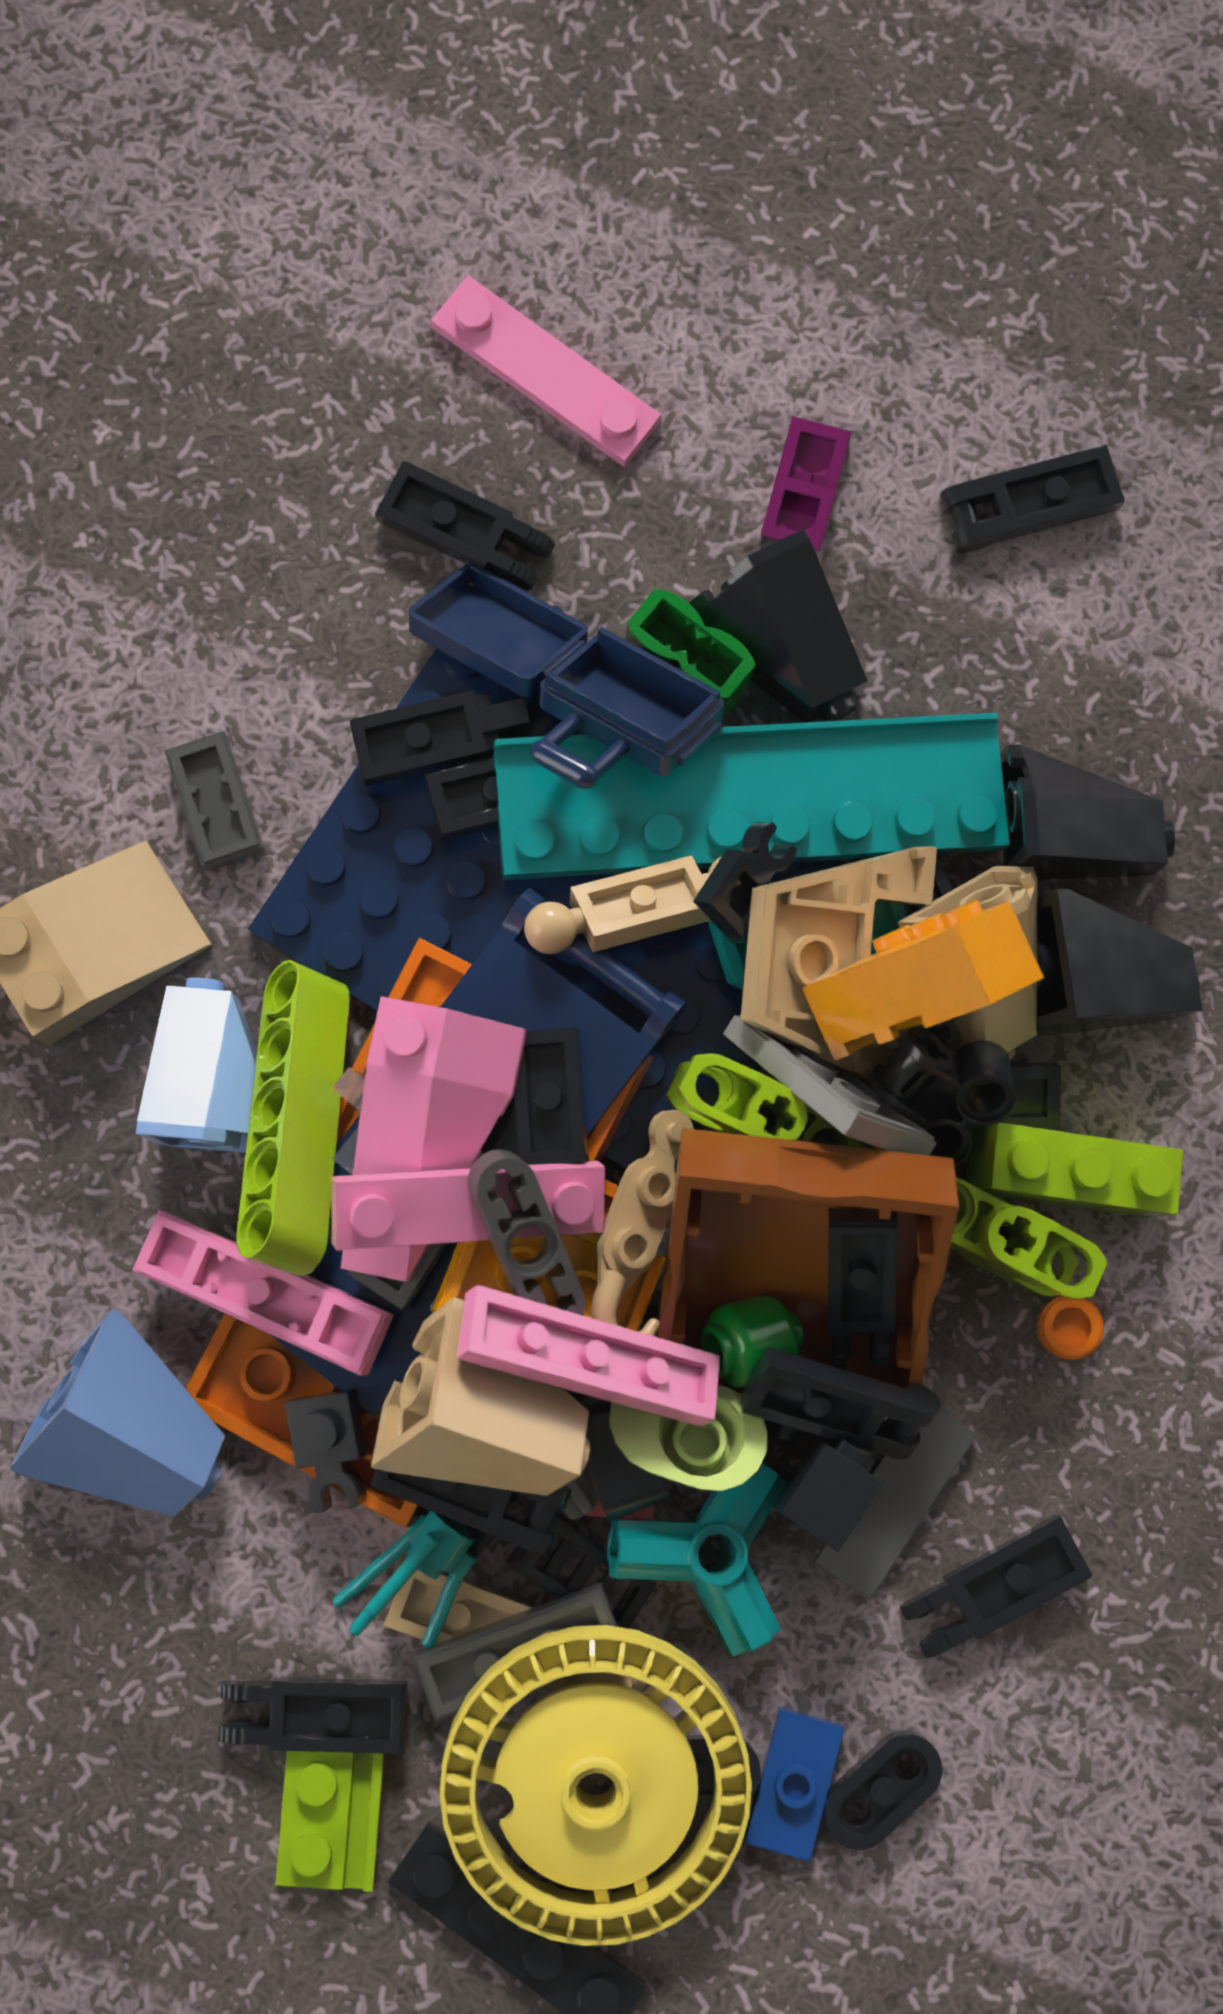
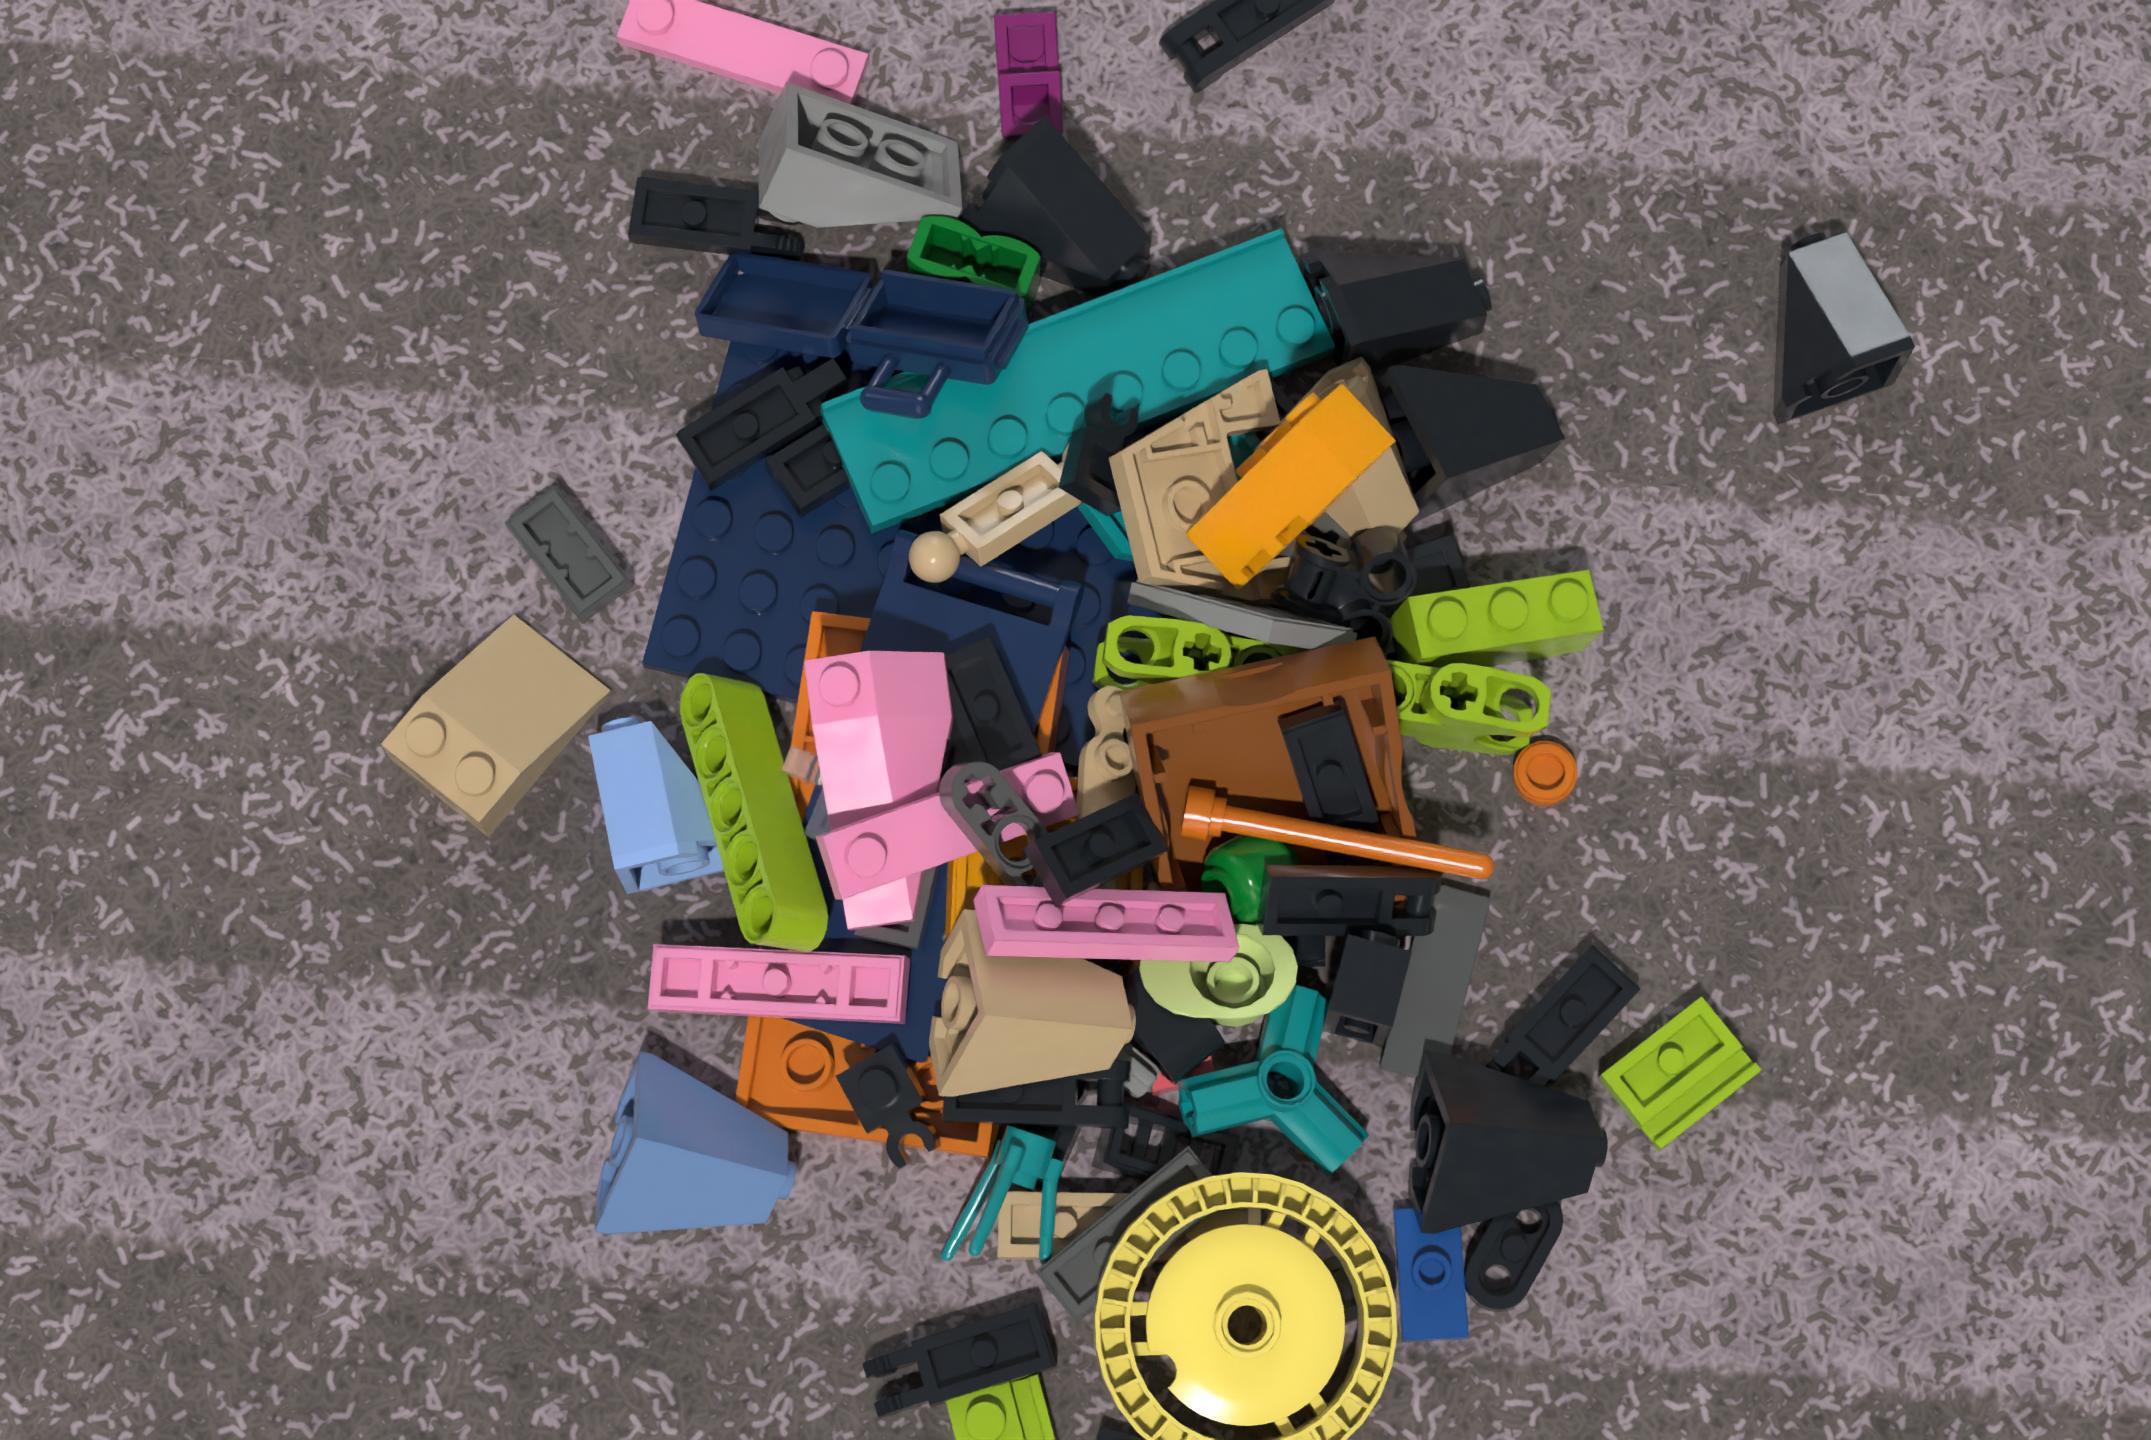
camera: 15 degrees left, 5 degrees down
none -> light grey slope [758,82,962,228]
none -> black plate [1023,793,1168,907]
none -> orange piece [1180,785,1495,879]
none -> black slope [1408,1050,1608,1234]
none -> lime plate [1598,996,1761,1153]

